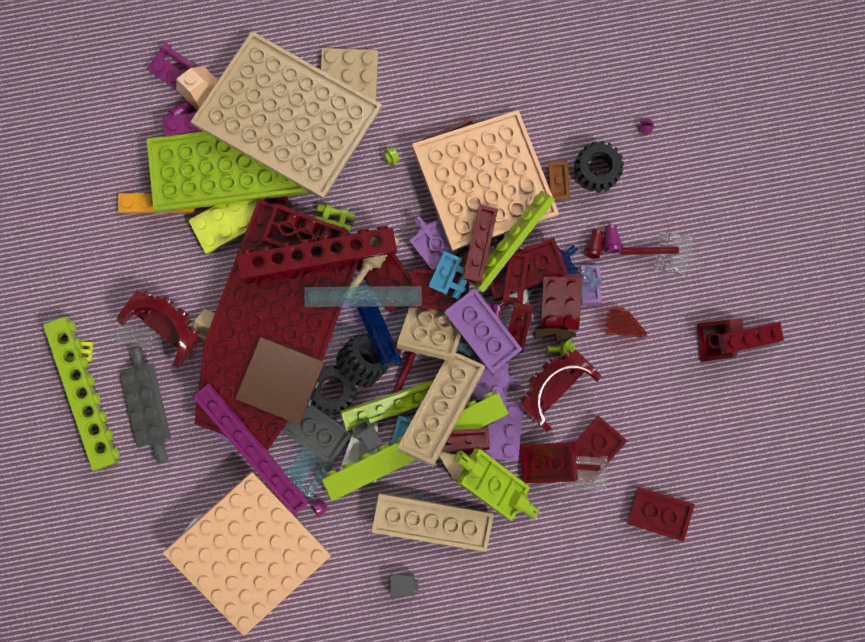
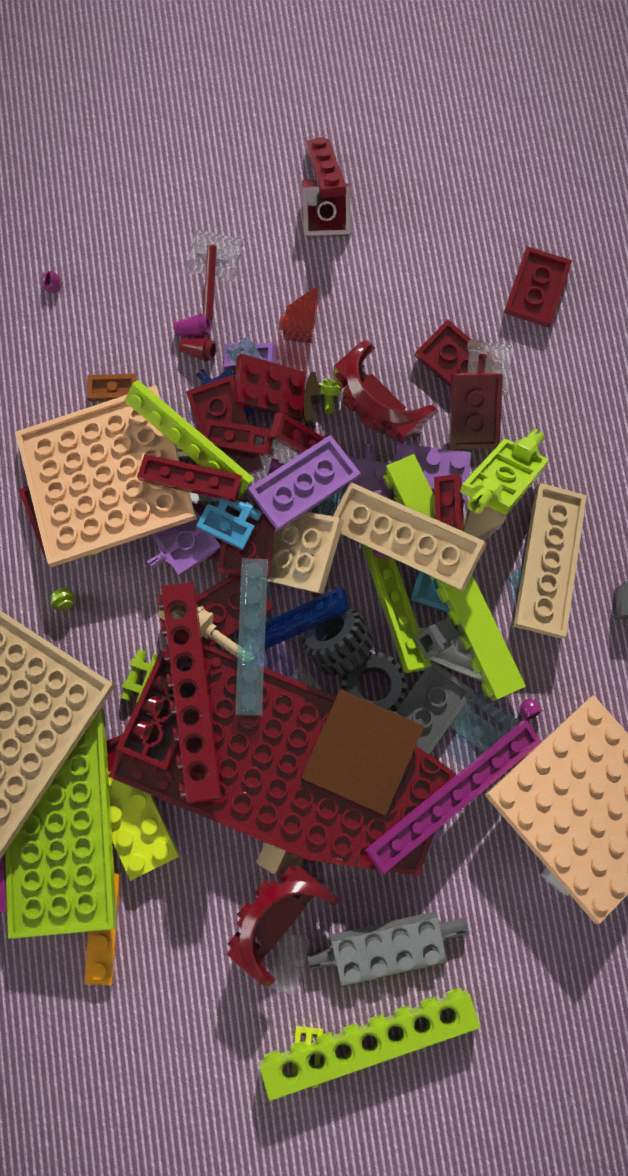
camera: 90 degrees left, 5 degrees down
dark red piece [392,351,416,394] -> none
black tyre [574,141,624,192] -> none

